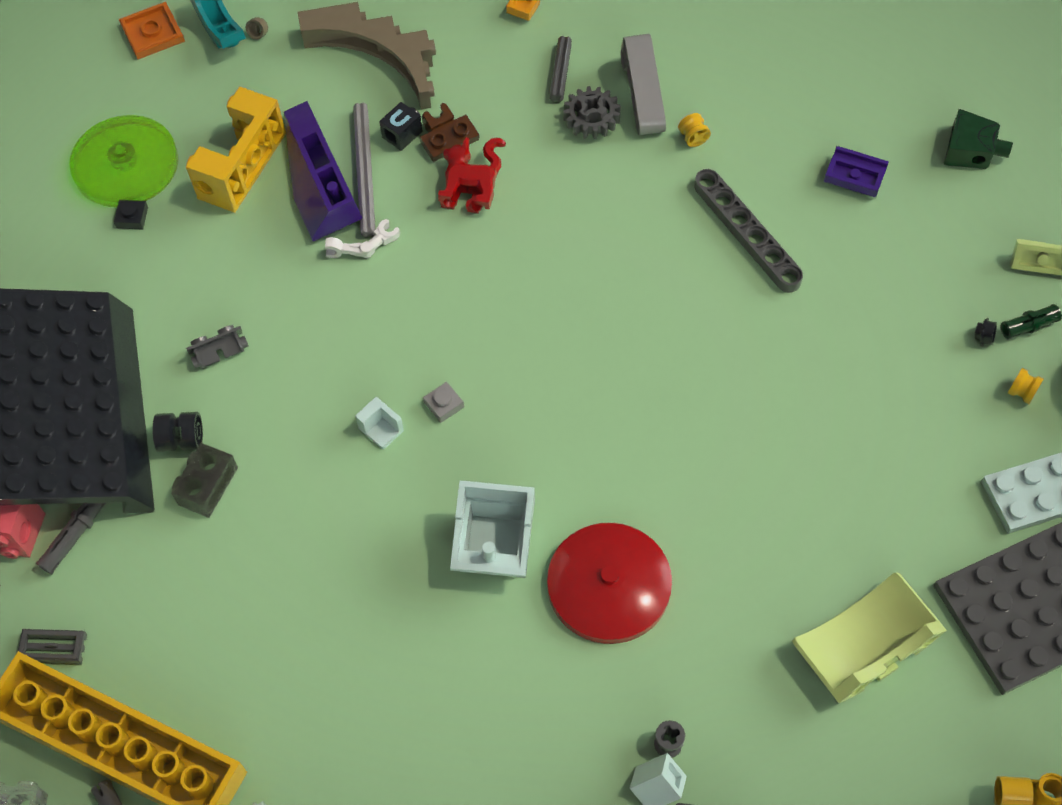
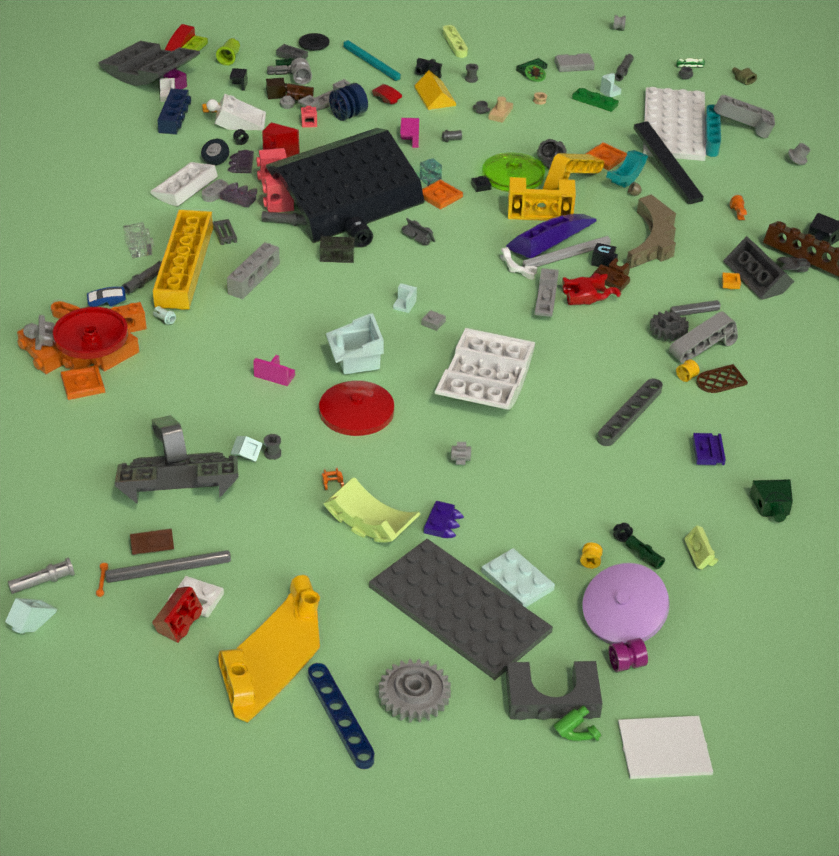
camera: 65 degrees right, 20 degrees down
none -> light grey brick [227,242,280,300]
none -> dark pink panel [253,355,295,386]
none -> orange piece [322,468,344,490]
none -> clear light blue brick [420,158,442,186]
none -> orange tile [422,179,463,210]
none -> dark purple plate [424,501,464,538]
none -> white slope [435,328,535,410]
none -> light grey gear [451,442,471,465]
none -> light grey slope [535,268,559,317]
none -> dark grey hair [537,139,567,169]
none -> yellow beam [542,153,604,190]
none -> reddish brown window [697,364,748,393]

